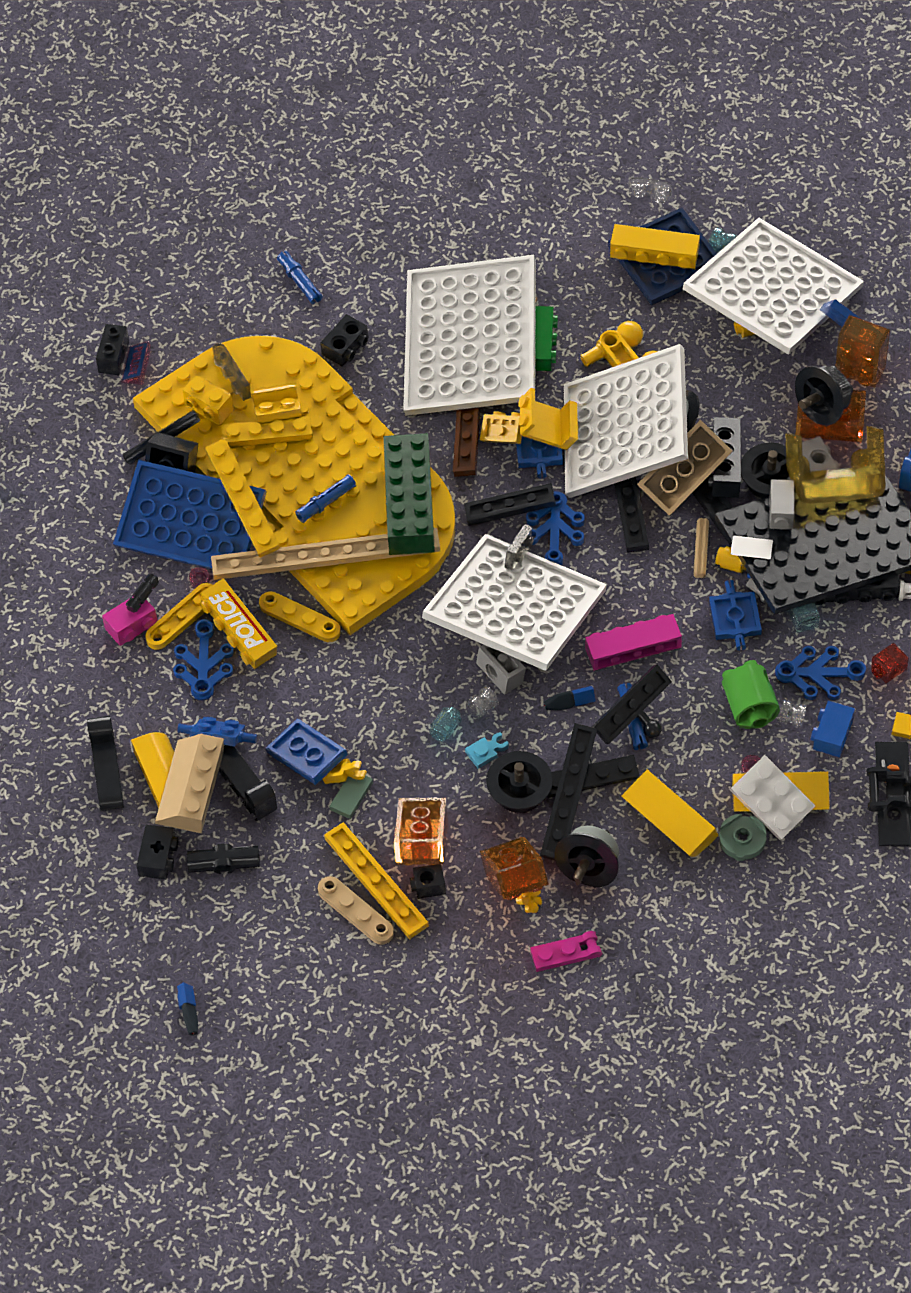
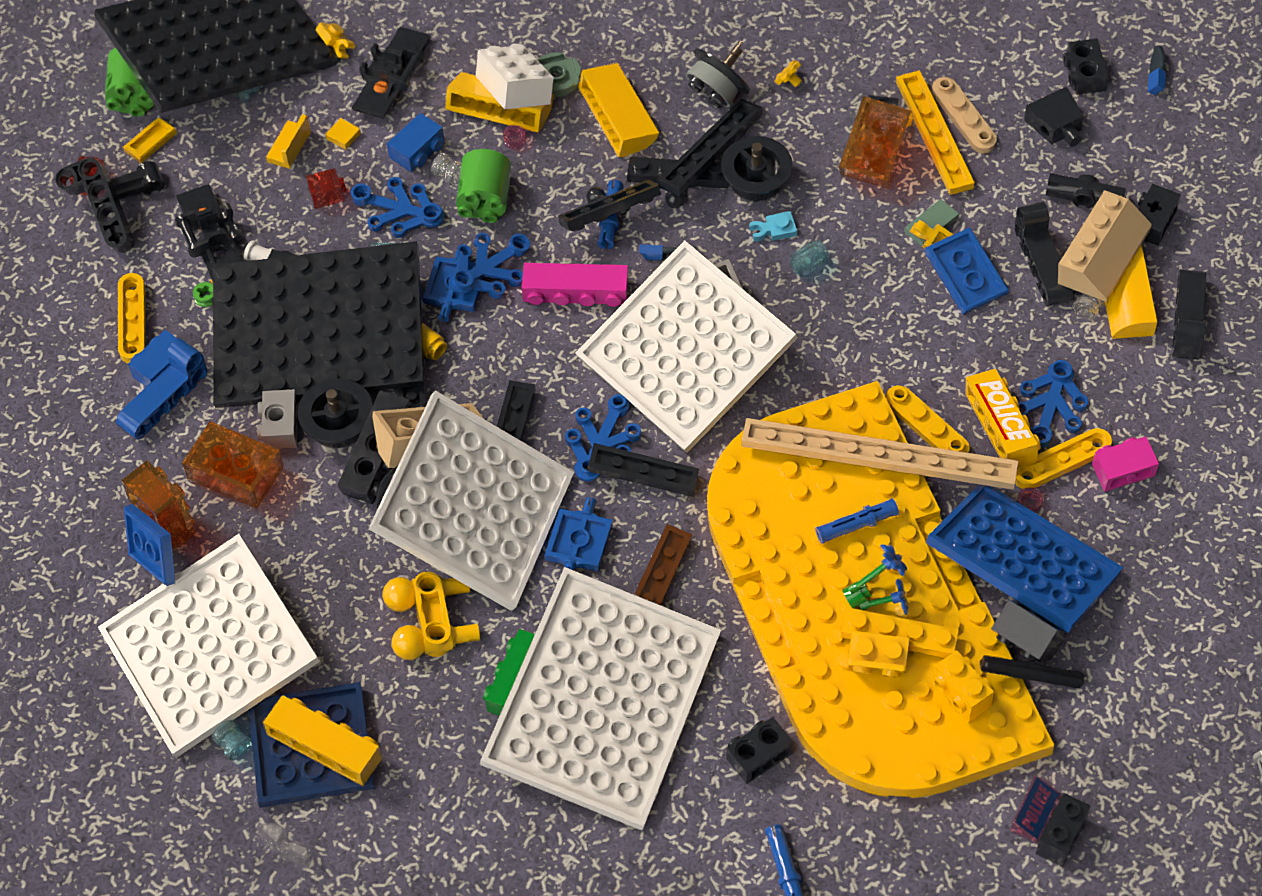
camera: 160 degrees left, 0 degrees up
black axle [126,574,159,613] -> none
blue plate [177,717,257,746] -> none
yellow plate [205,438,281,558] -> none
clear smoke plate [212,343,251,401] -> none
dark green brick [383,433,435,555] -> none
clear wheel [467,686,499,718] -> none
clear orange brick [479,837,549,900] -> none
yellow bracket [480,411,522,444] -> none
clear smoke plate [504,524,534,570] -> none
yellow panel [518,388,578,450] -> none
dark pink plate [530,931,602,972] -> none
tan axle [694,518,709,578] -> none
white sticker [731,536,773,559] -> none
light grey brick [769,479,794,529] -> none
clear yellow windscreen [785,426,886,504] -> none
black piece [795,366,853,426] -> none
none -> blue plant [448,233,530,299]
none -> plant [842,544,909,615]
none -> black torso [1024,87,1083,147]
none -> black brick [1063,38,1108,95]

